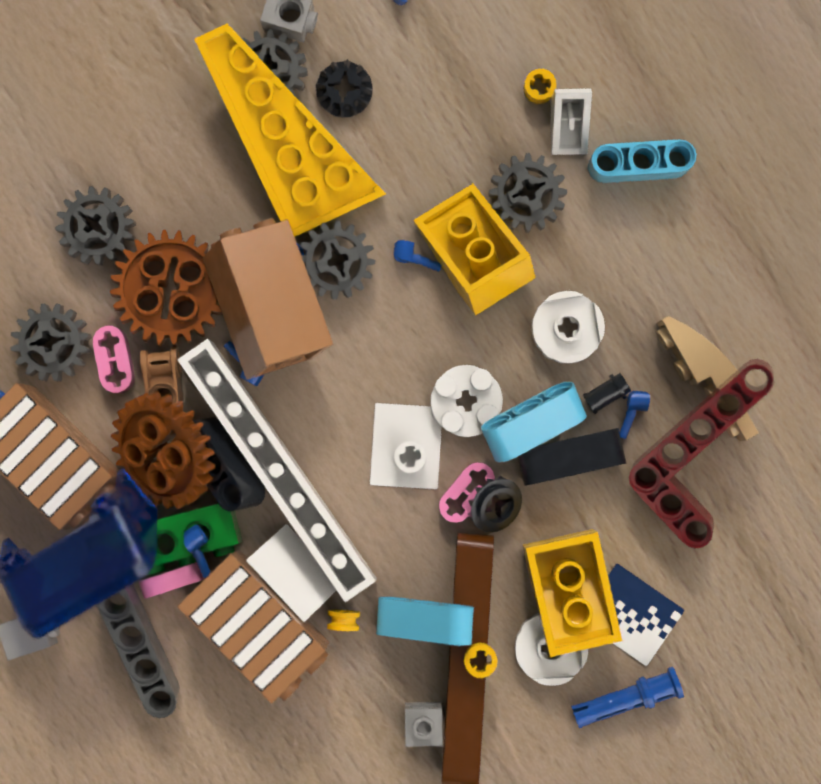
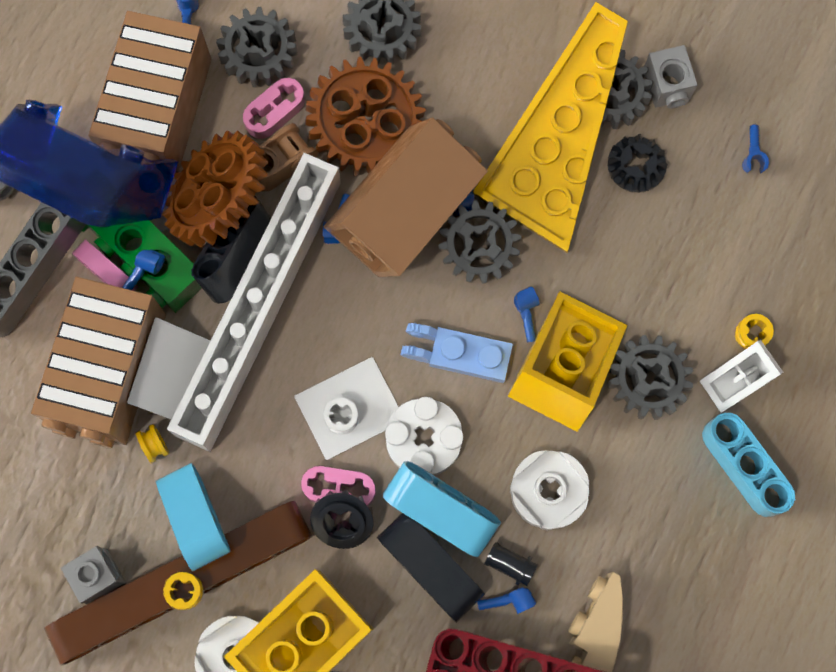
camera: 55 degrees right, 10 degrees down
none -> light blue hinge [400,323,513,383]

